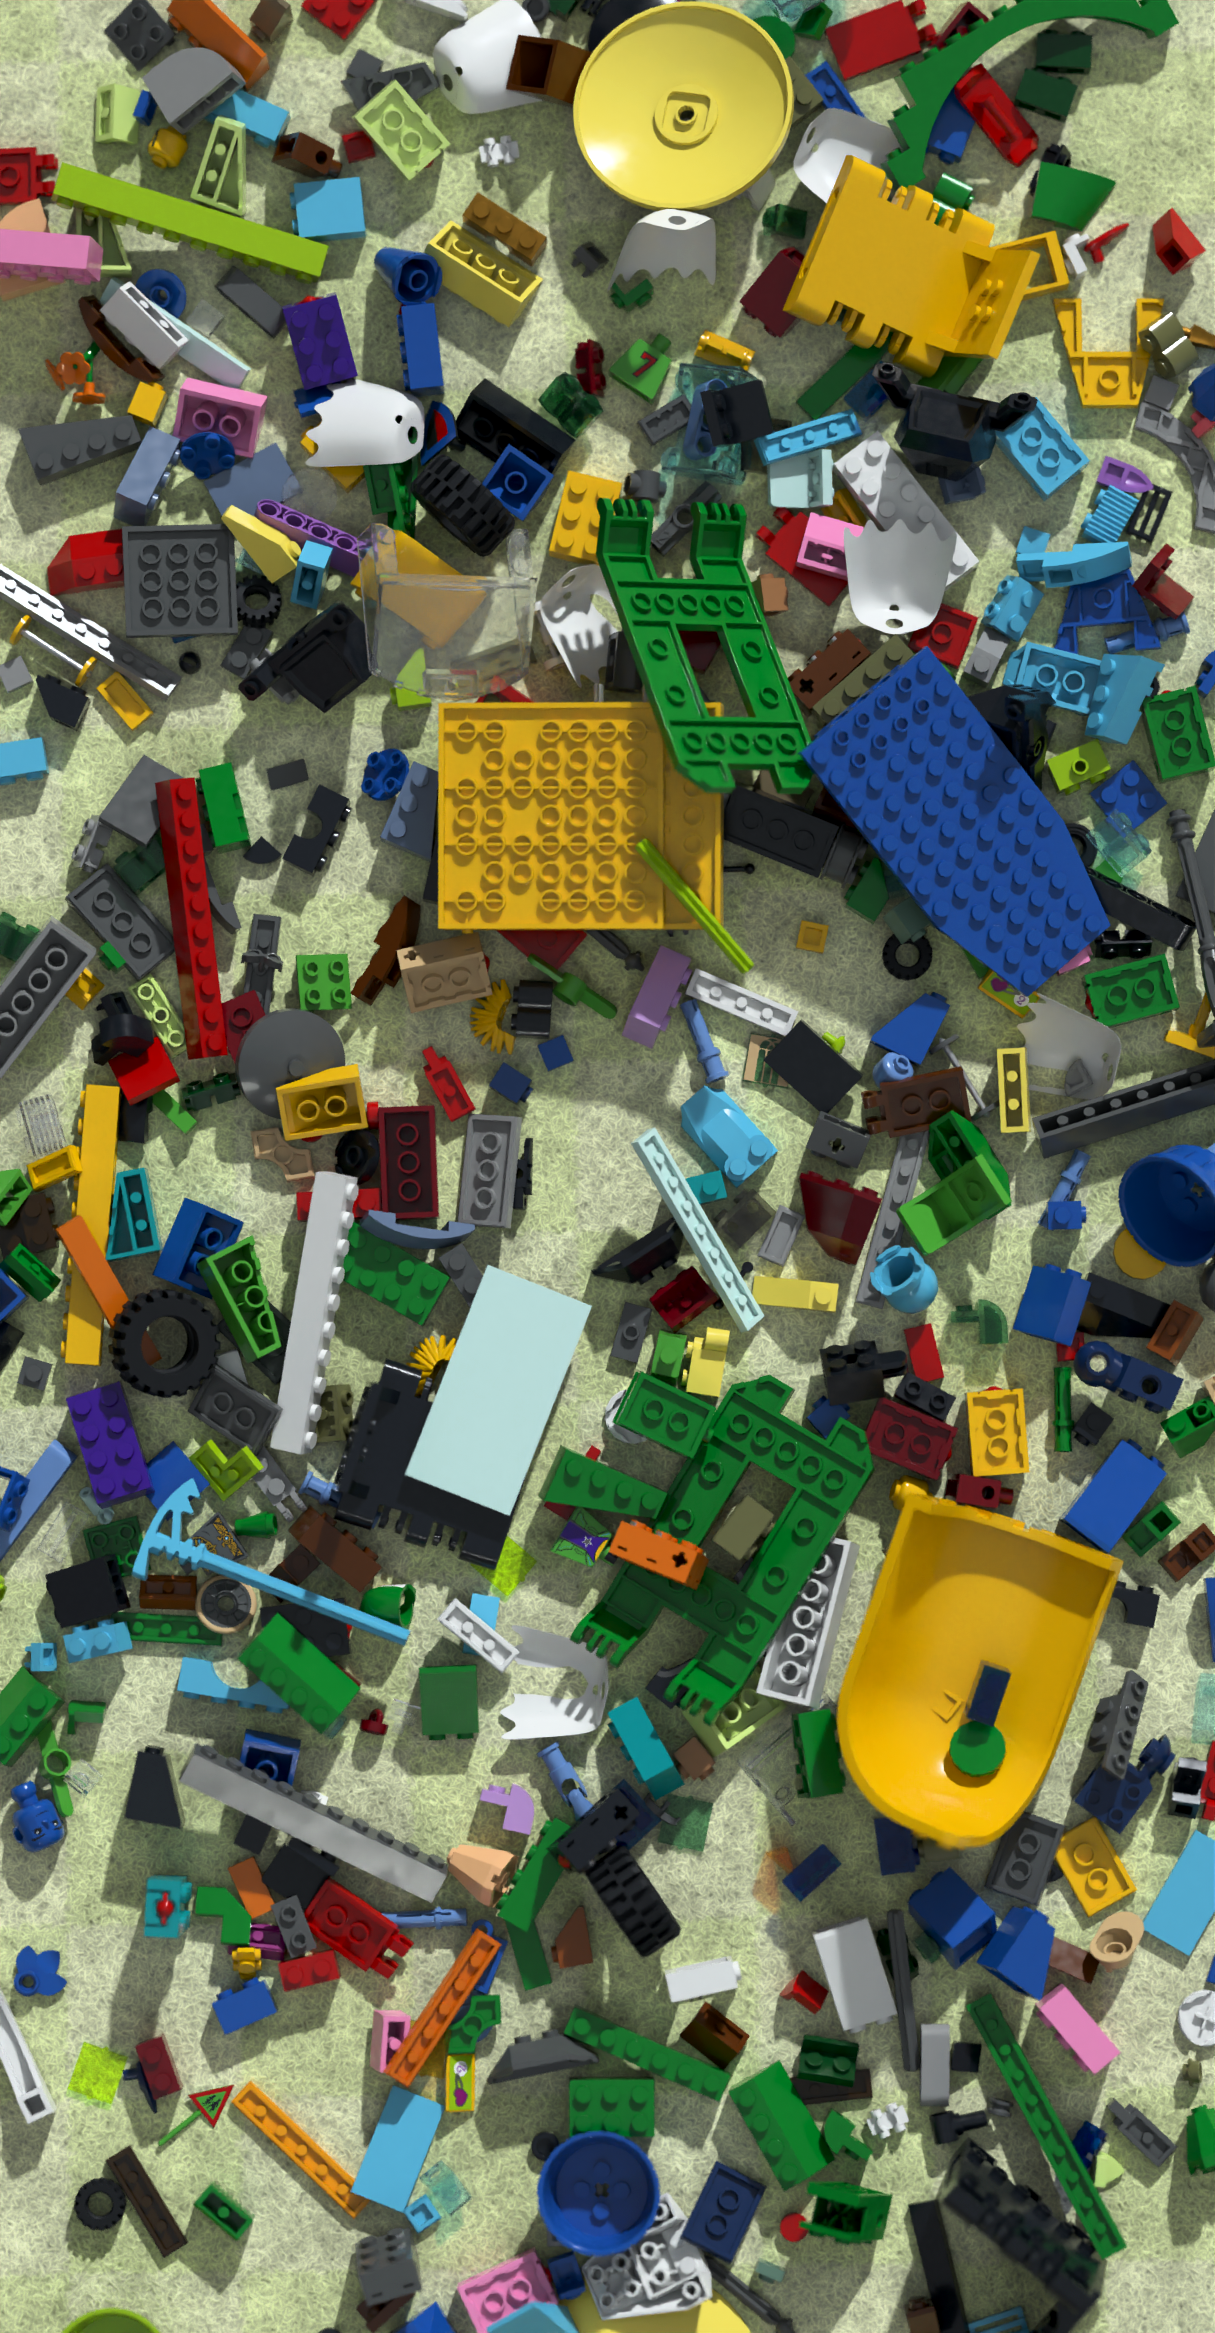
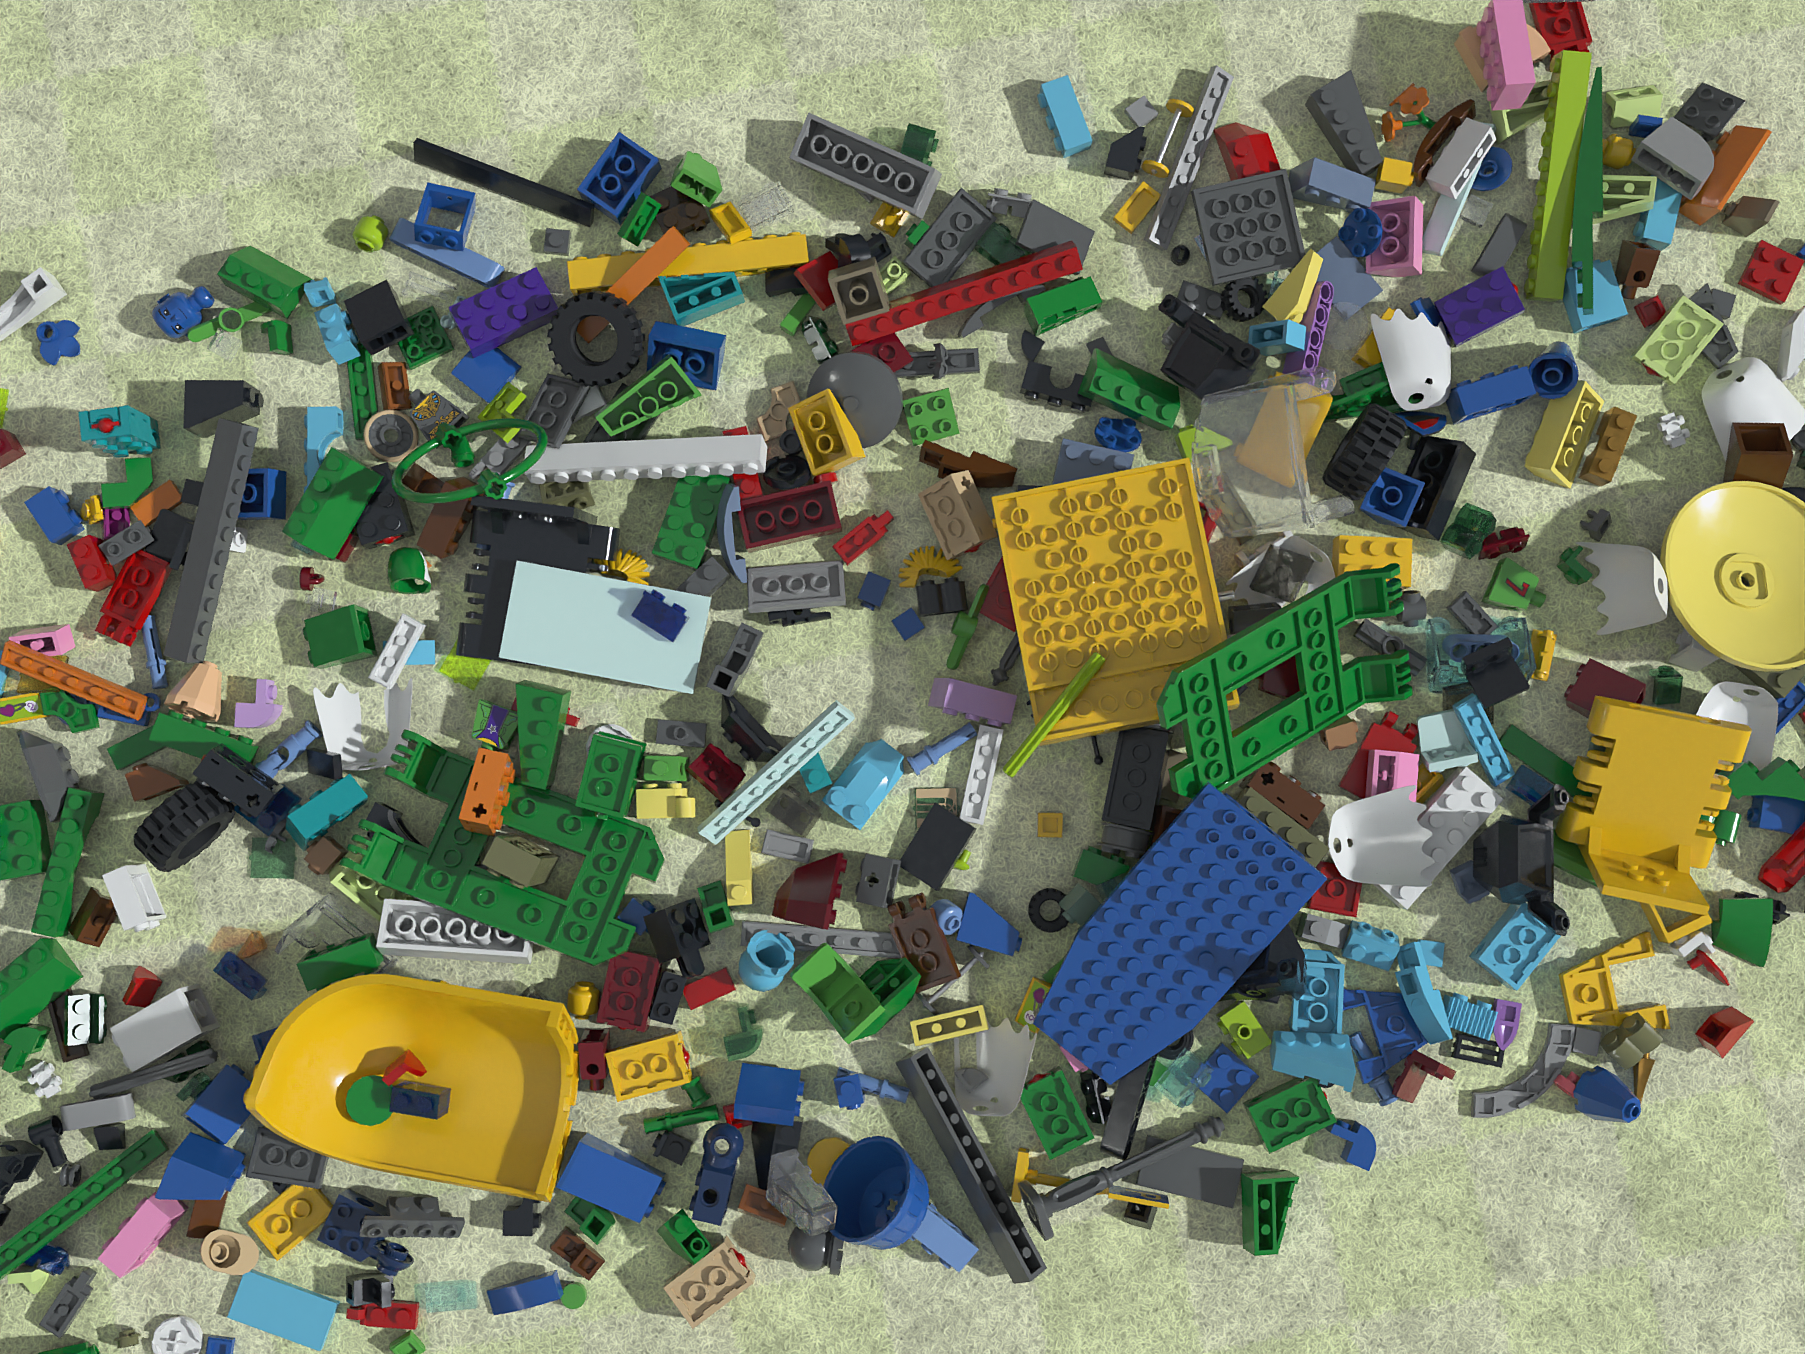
camera: 80 degrees right, 0 degrees up
medium azure piece [132,1478,411,1646] -> none
none -> black tile [306,748,343,780]
none -> red tile [382,1049,427,1086]
none -> green piece [391,418,548,504]
none -> clear blue bracket [631,589,690,642]
none -> green bush [681,1075,712,1108]
none -> green brick [697,880,735,933]
none -> dark grey arch [706,623,764,697]
none -> clear wedge [766,1148,837,1237]
none -> black tile [779,430,803,455]
none -> dark tan brick [828,257,890,325]
none -> green slope [1078,348,1181,431]
none -> clear smoke tile [1249,544,1314,603]
none -> green slope [1572,67,1603,315]

